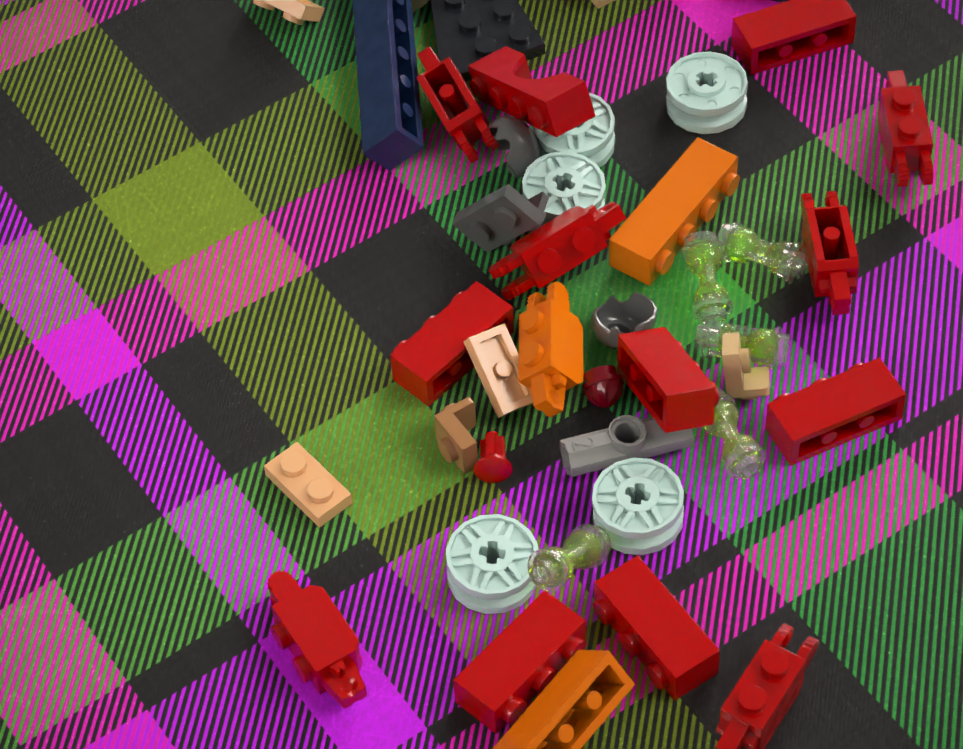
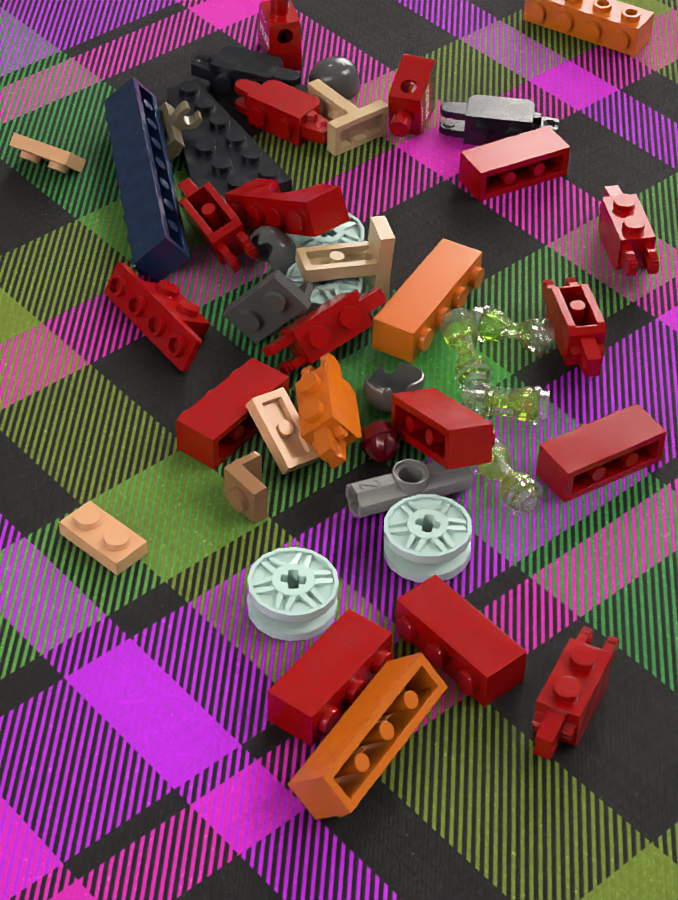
camera: 10 degrees left, 10 degrees down
red hinge [267,570,367,709] -> none
red piece [474,431,513,483] -> none
clear piece [527,524,611,593] -> none
light aqua wheel [666,51,748,134] -> none
tan bracket [722,332,770,400] -> none
none -> red bracket [104,262,210,372]
none -> tan bracket [295,216,395,297]

